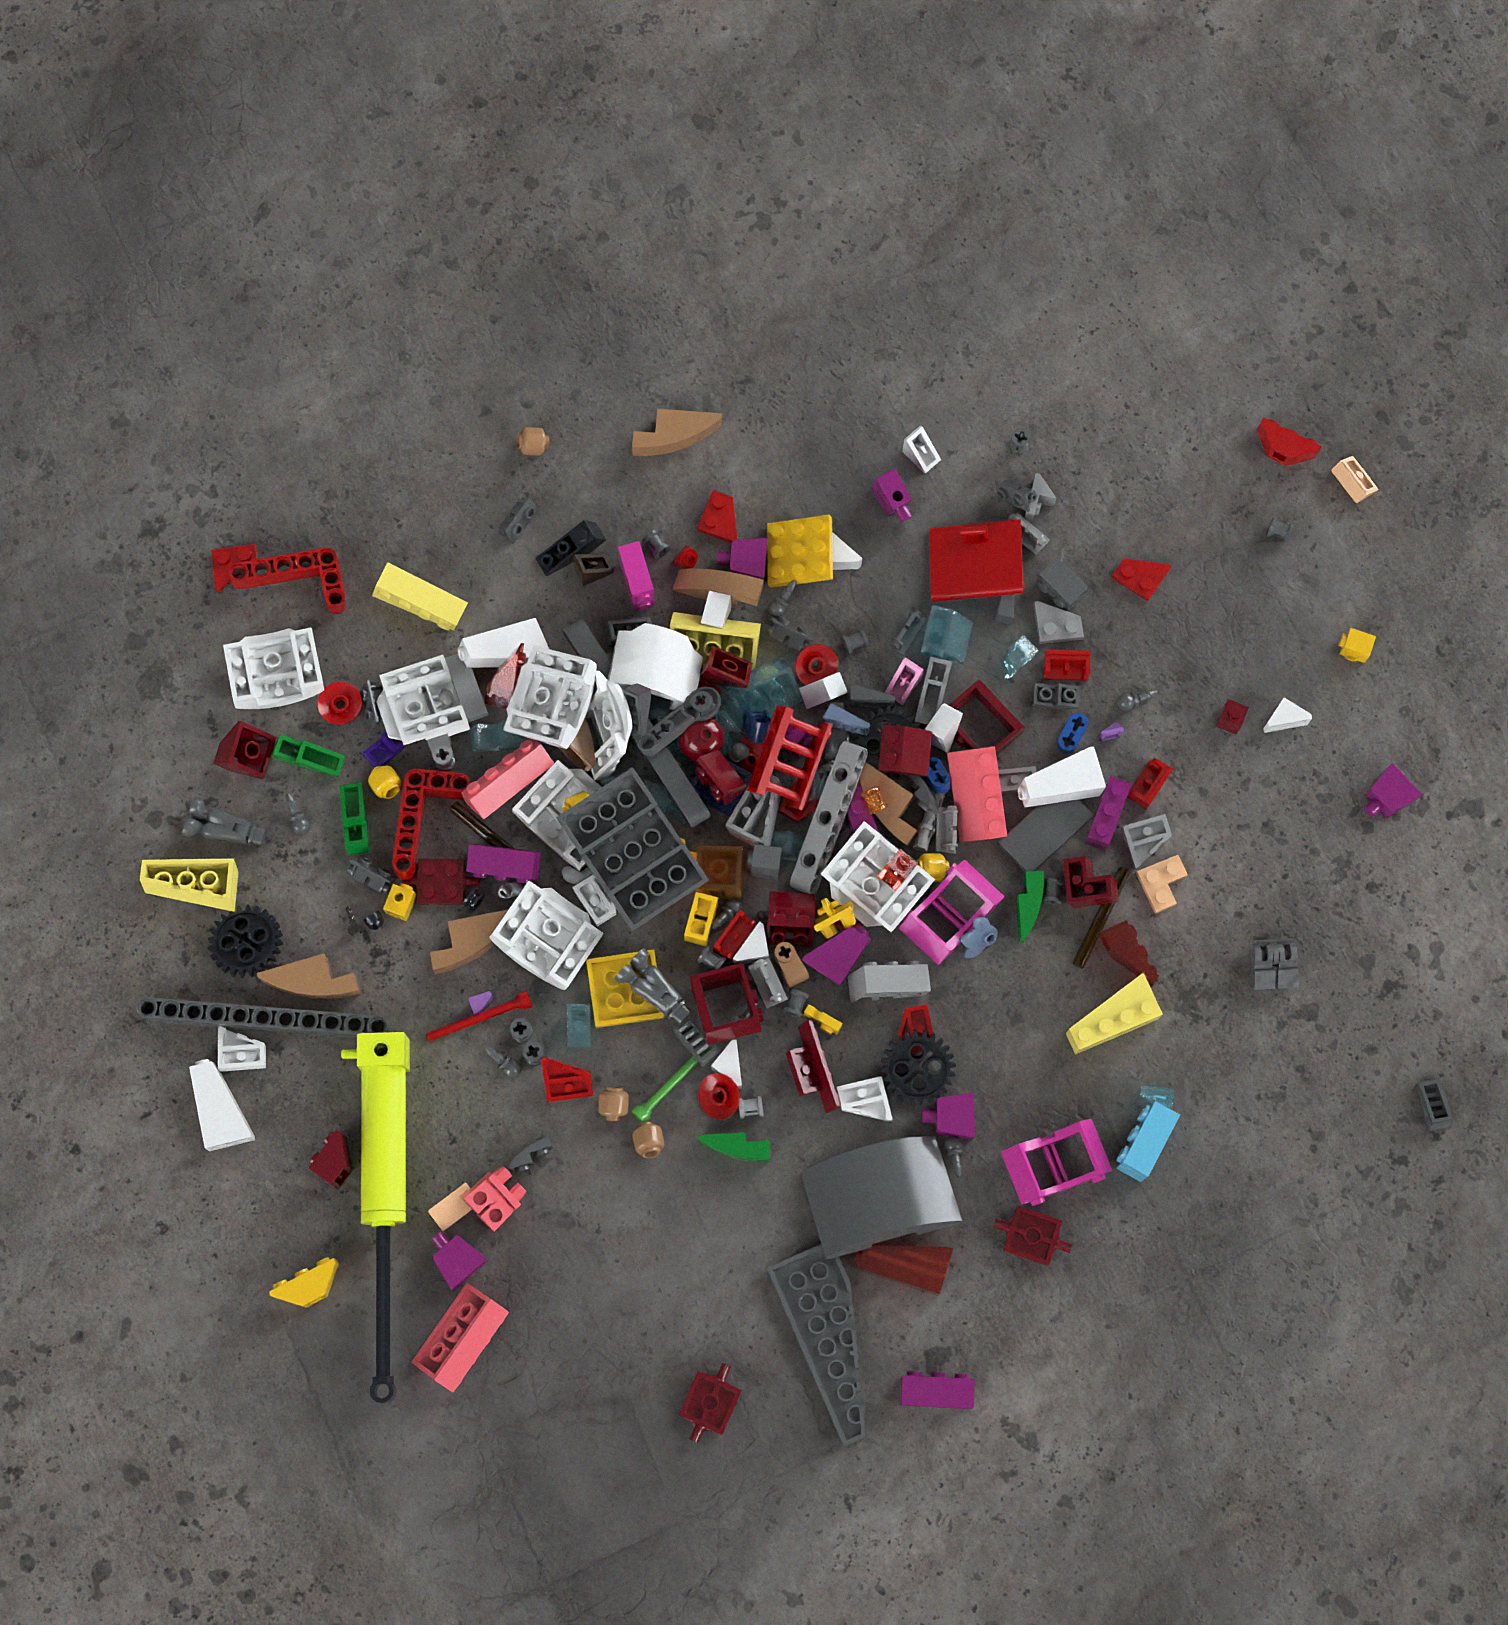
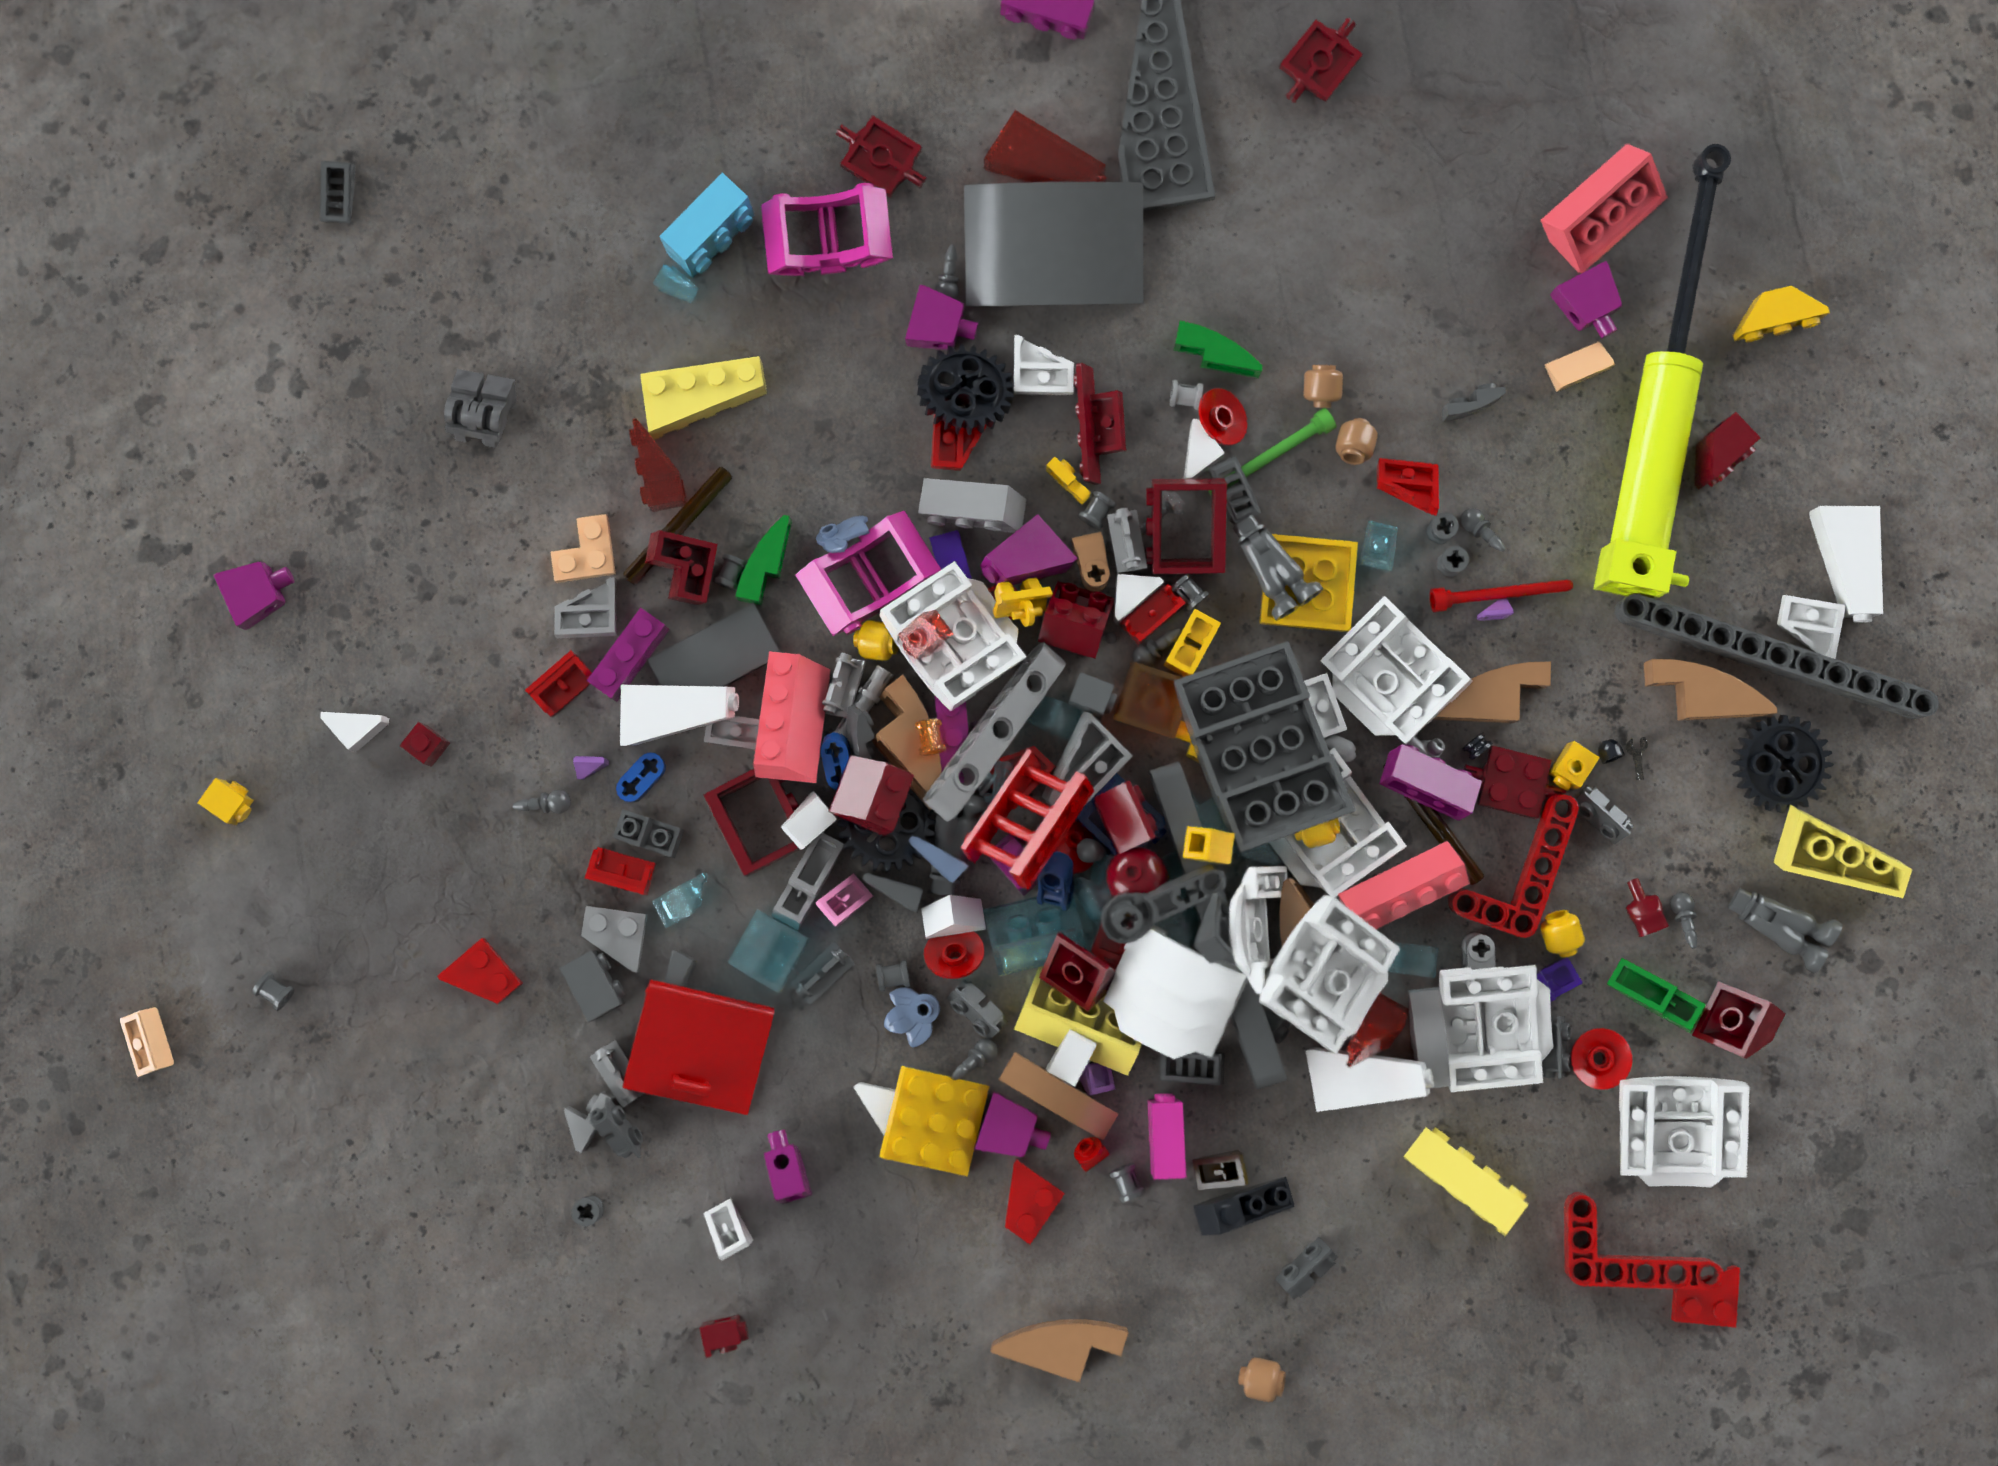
camera: 165 degrees left, 10 degrees up
green slope [339,782,370,855] -> none
coral hips [460,1166,527,1231] -> none
red slope [1257,418,1322,466] -> none
none -> dark red brick [699,1314,749,1358]
none -> sand blue plate [884,987,940,1047]
none -> dark purple slope [929,530,972,579]
none -> medium lavender slope [1079,1062,1115,1096]
none -> yellow brick [1183,826,1235,864]
none -> dark red piece [1626,878,1669,937]

